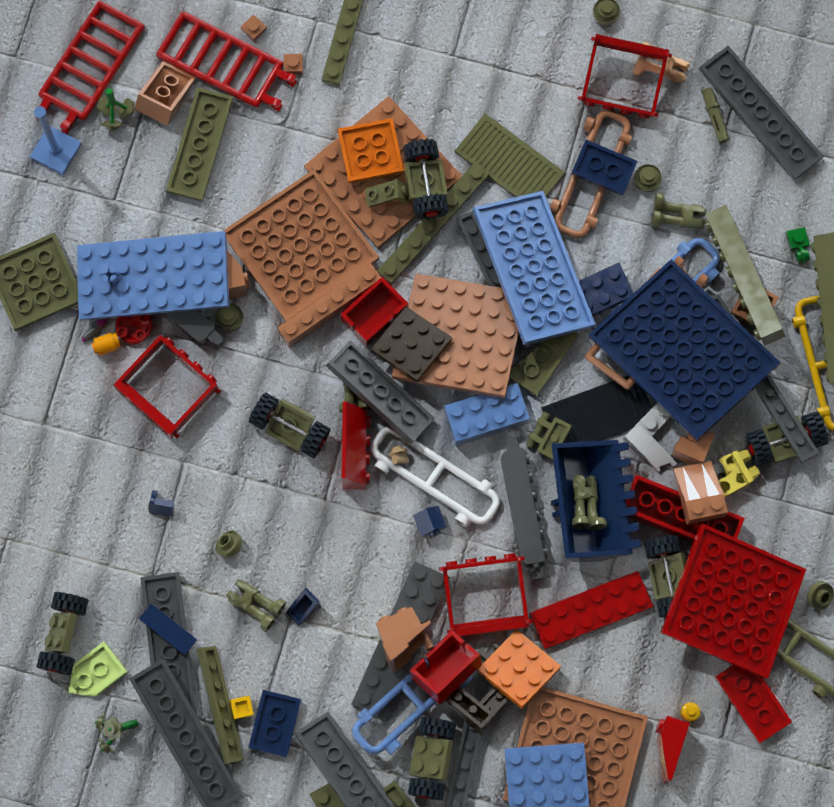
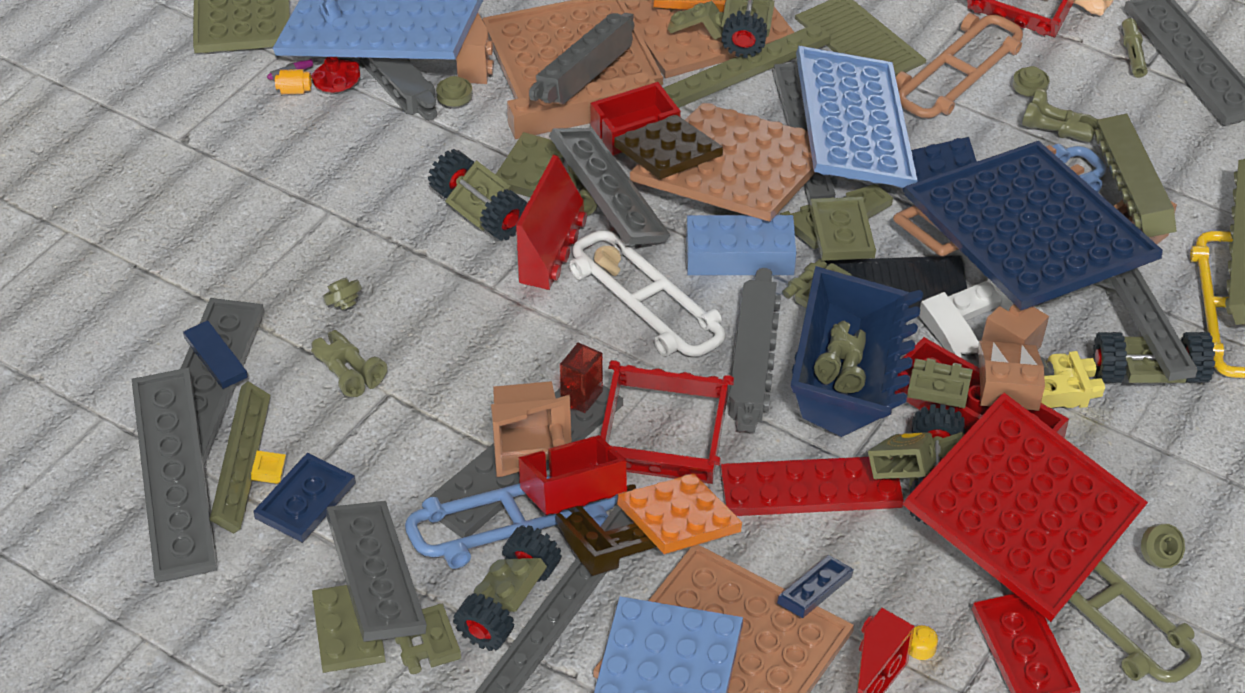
camera: 20 degrees right, 30 degrees down
plate [36,592,89,675] -> none
yellowish green tile [68,641,127,697] -> none
olive plant [95,712,138,754] -> none
red window [113,334,221,439] -> none
dark blue tile [148,490,175,517] -> none
dark blue slope [285,588,321,626] -> none
dark blue brick [413,506,447,538] -> none
dark blue plate [571,140,637,196] -> none
green plate [786,227,810,264] -> none
none -> olive plate [495,132,565,198]
none -> dark grey hinge [529,13,635,104]
none -> clear red brick [560,342,603,413]
none -> dark blue tile [777,555,854,618]
none -> olive plate [810,197,876,260]
none -> olive torso [868,433,936,479]
none -> olive plate [907,358,973,408]

